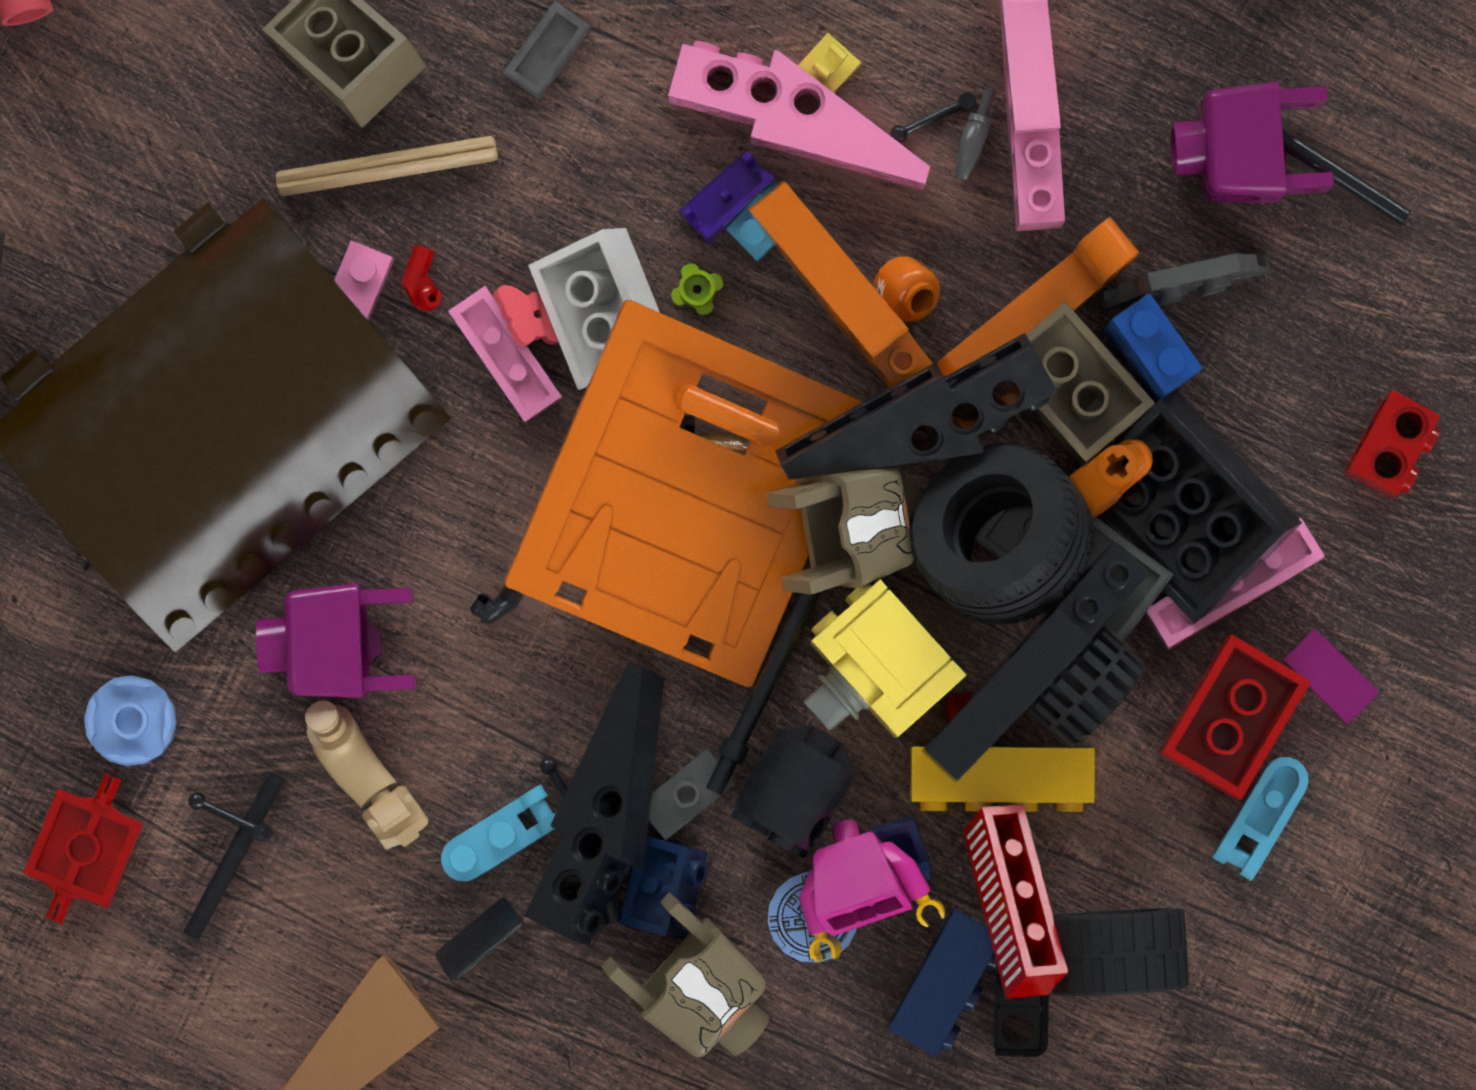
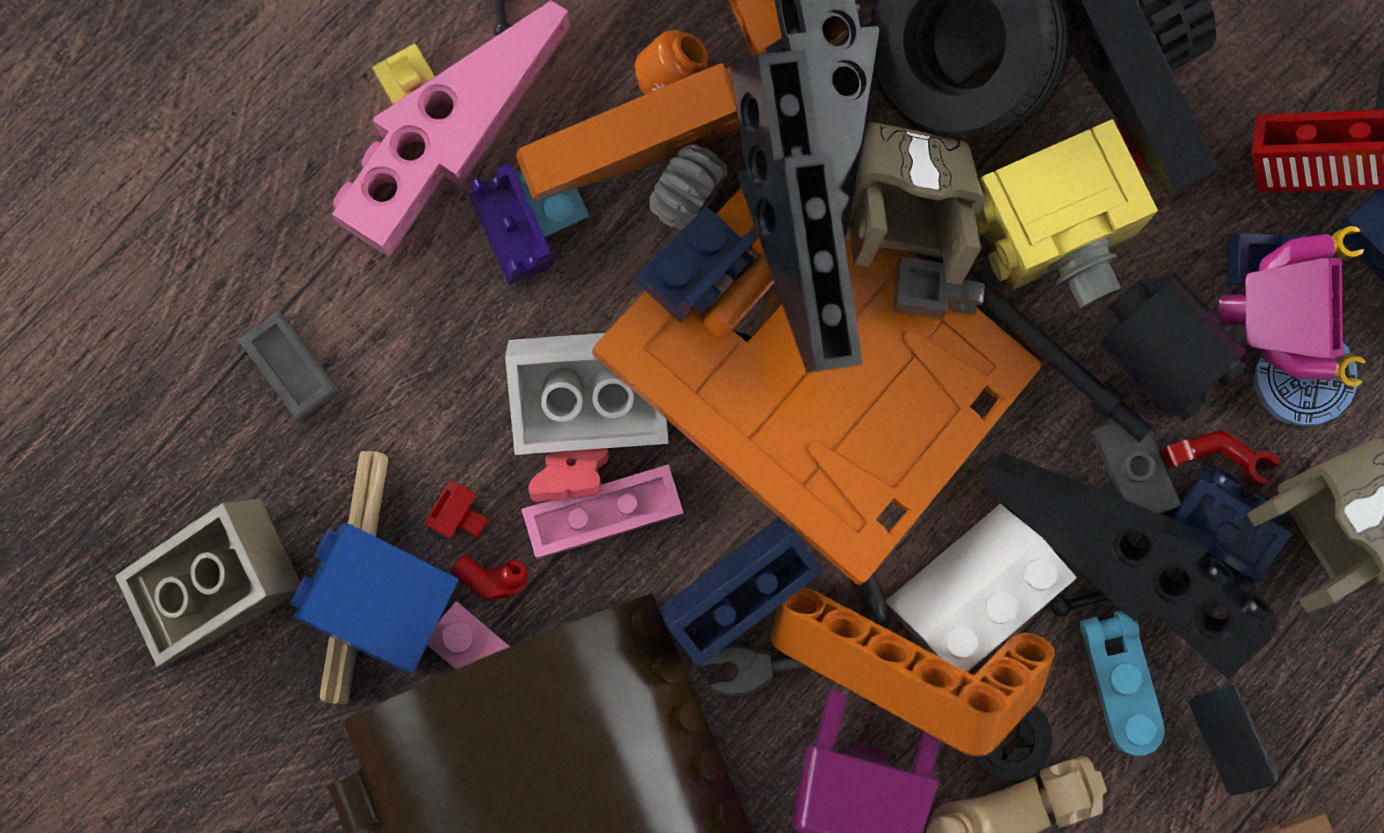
camera: 75 degrees left, 5 degrees down
lime plate [671,263,723,315] -> none
yellow brick [910,747,1095,812] -> none
none -> blue brick [291,523,459,674]
none -> red tile [423,481,488,539]
none -> dark blue bracket [635,206,758,323]
none -> light grey gear [650,142,727,231]
none -> dark blue brick [658,517,824,667]
none -> dark grey hand [692,643,808,697]
none -> black brick [731,50,863,373]
none -> orange beam [770,587,1055,756]
none -> white slope [885,504,1077,672]
none -> dark grey plate [892,257,985,319]
none -> black gear [973,705,1053,781]
none -> red arm [1161,430,1281,487]

